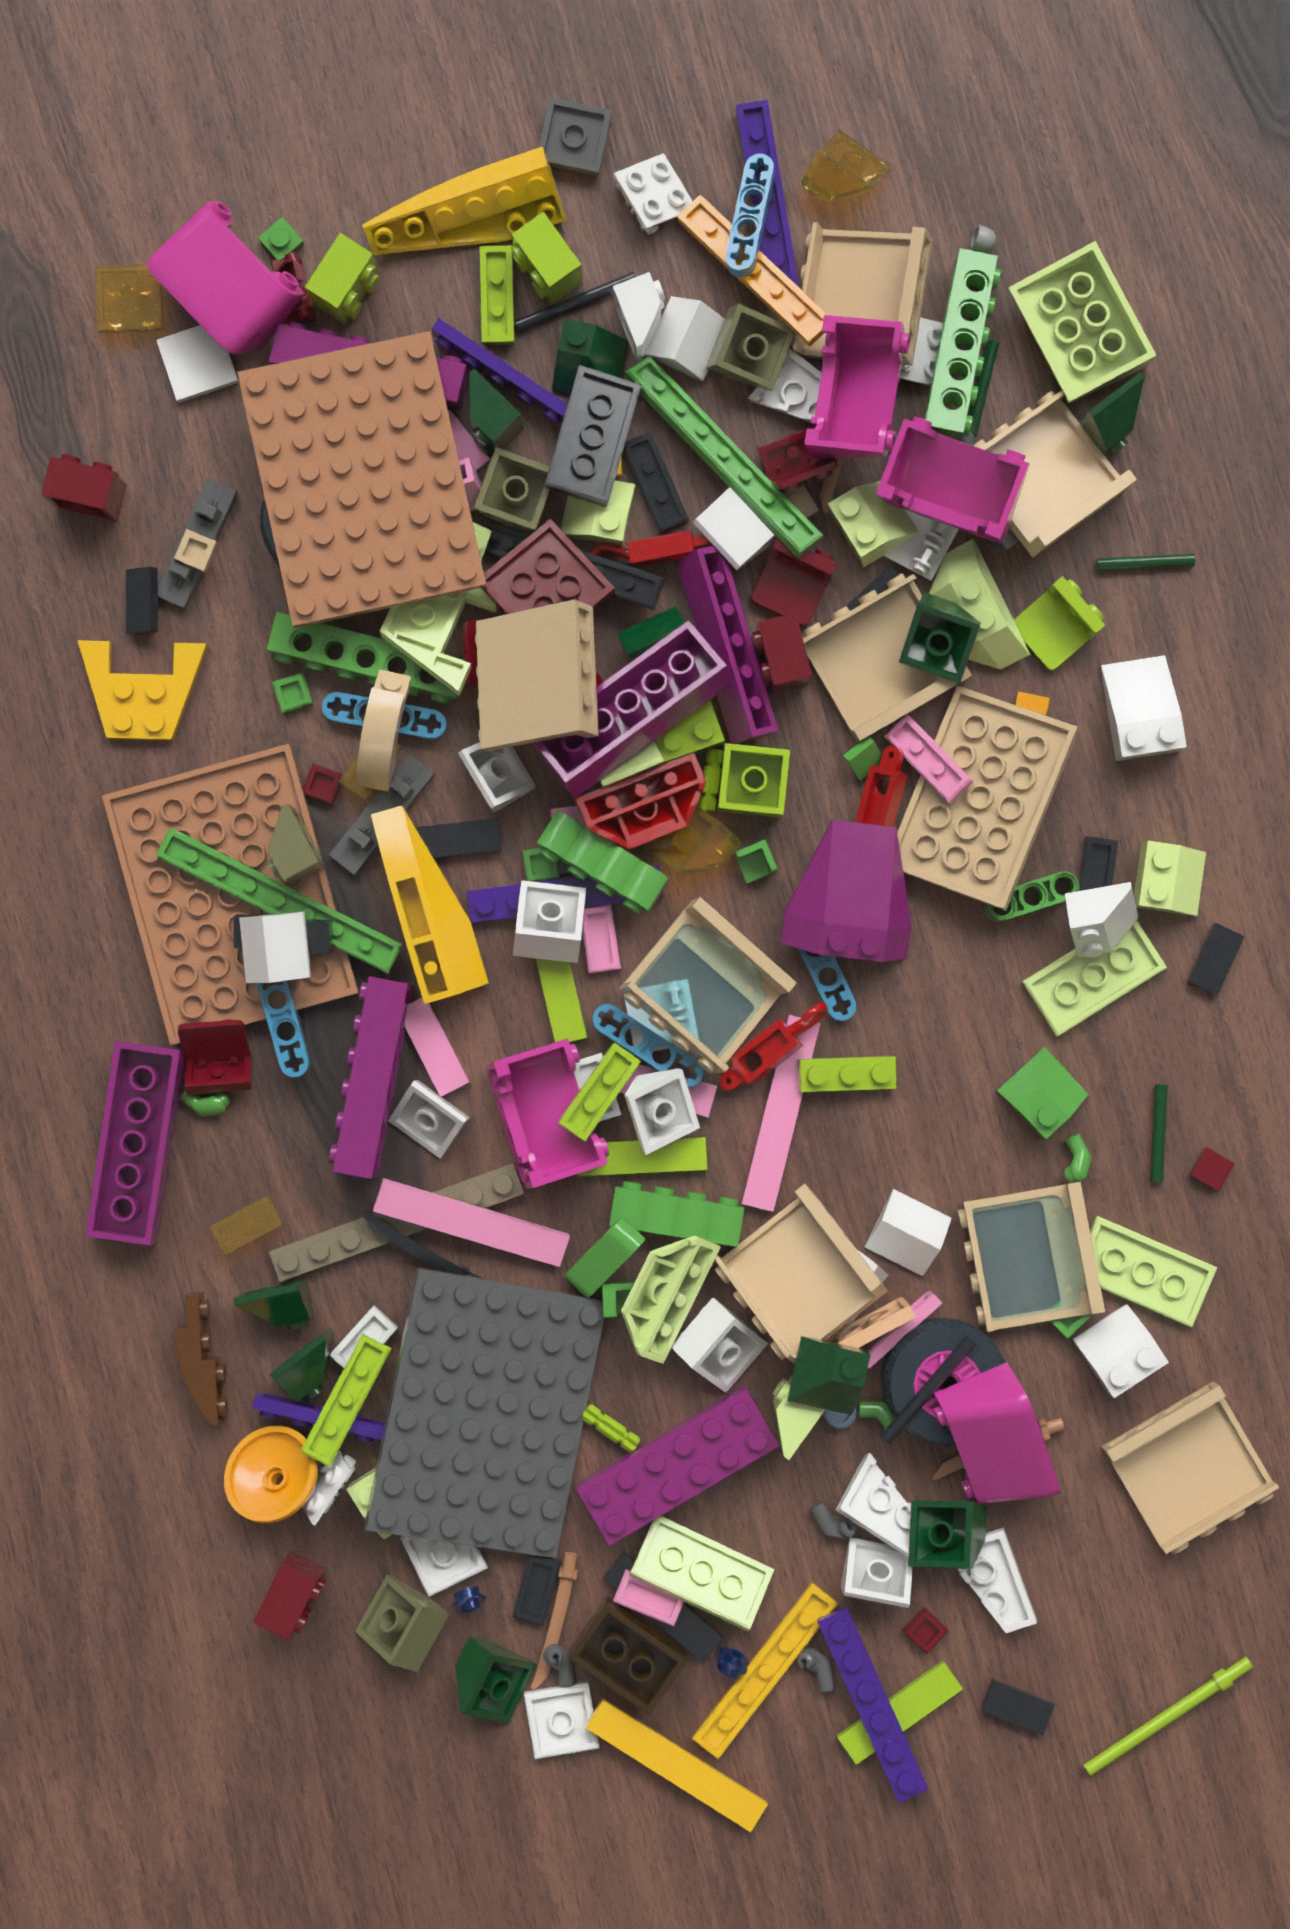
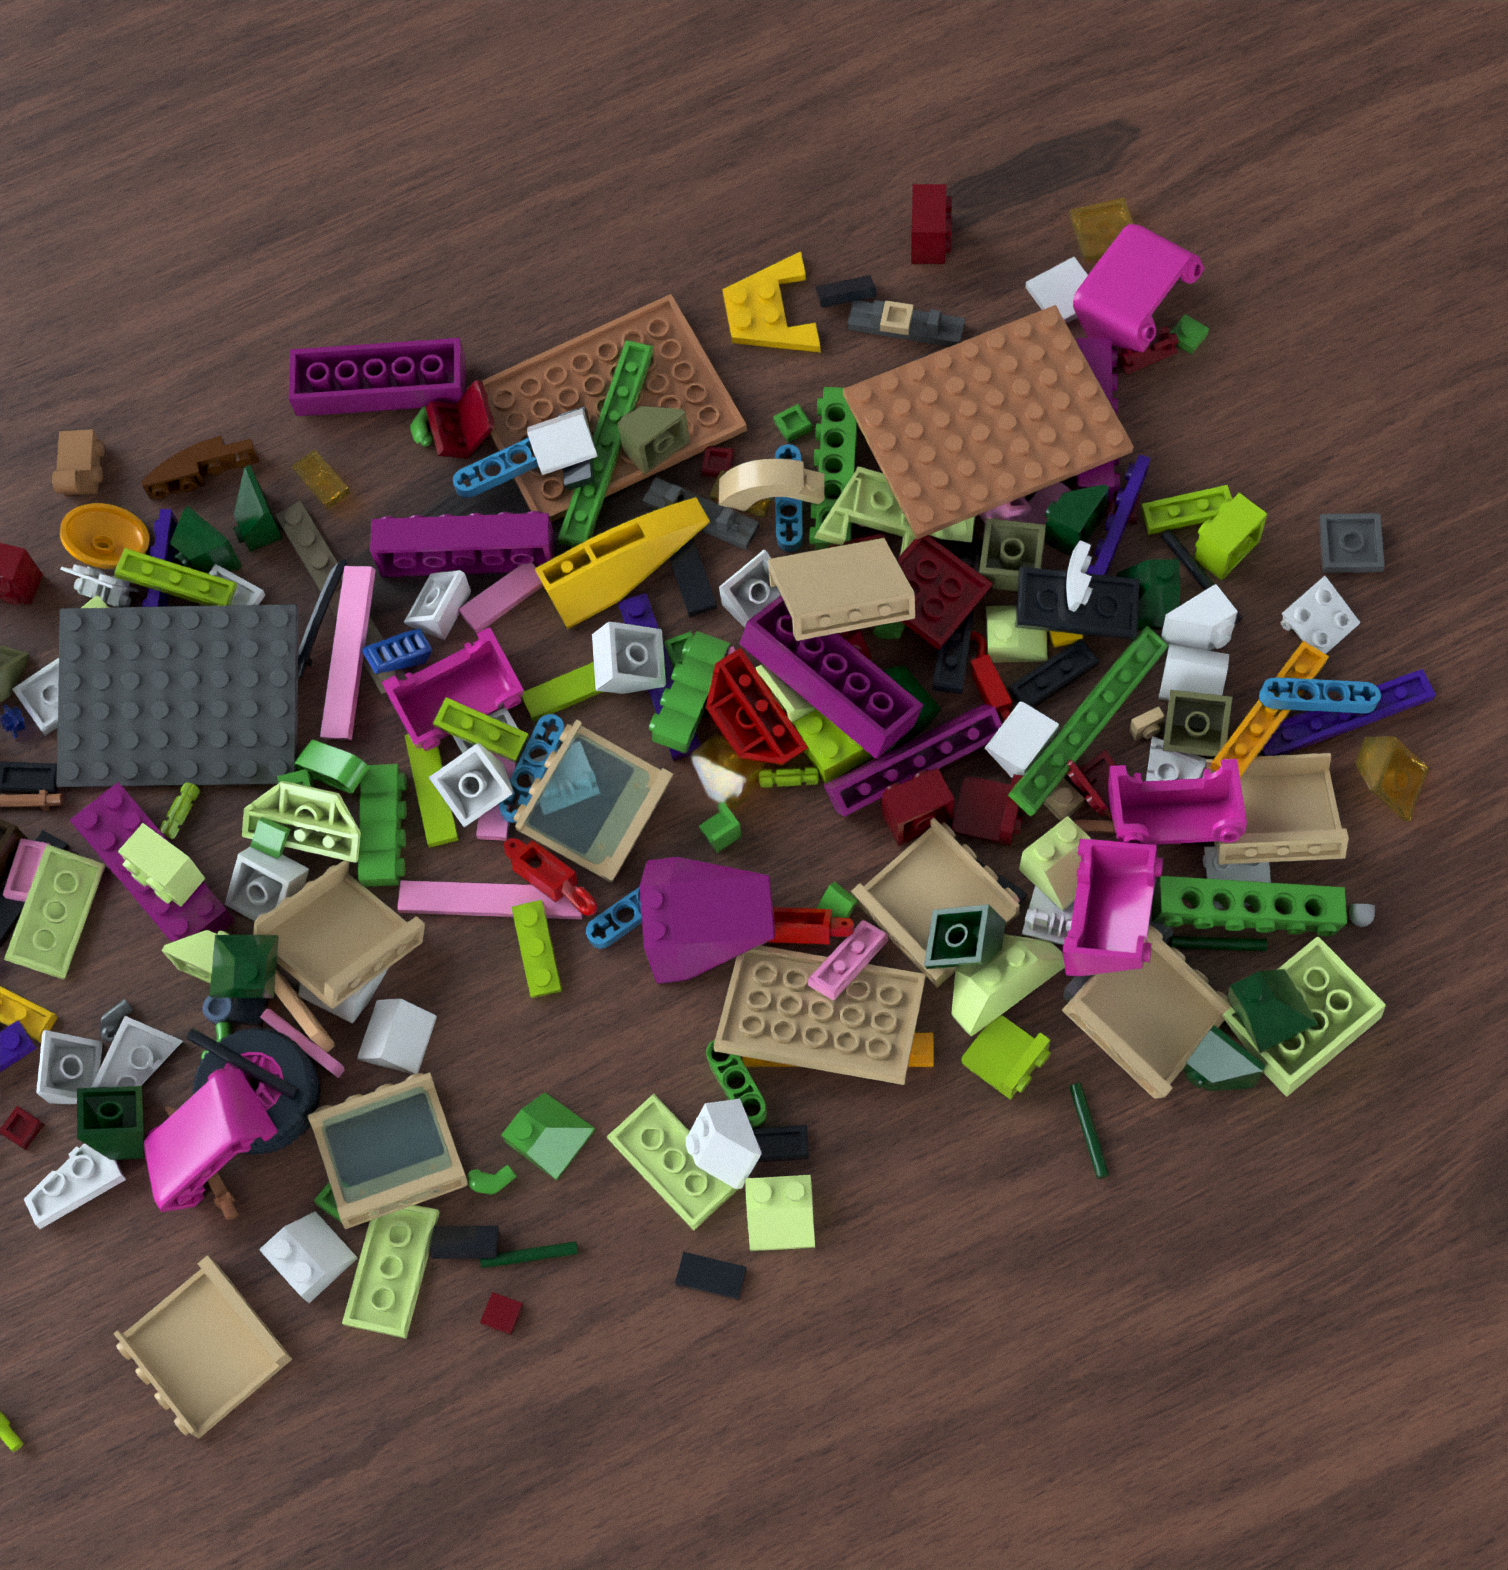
camera: 85 degrees right, 20 degrees down
lime brick [305,233,380,325] -> none
yellow wedge [362,146,566,255] -> none
bright pink tile [582,905,621,974] -> none
lime brick [717,743,790,818] -> none
white slope [1100,656,1187,761] -> none
none -> medium nougat hinge [52,429,105,496]
none -> yellowish green brick [118,823,205,907]
none -> tile [250,817,290,859]
none -> blue slope [362,629,432,674]
none -> black tile [430,1226,500,1259]
none -> white slope [1066,541,1093,612]
none -> tan plate [1129,706,1165,741]
none -> dark green slope [1227,969,1318,1053]

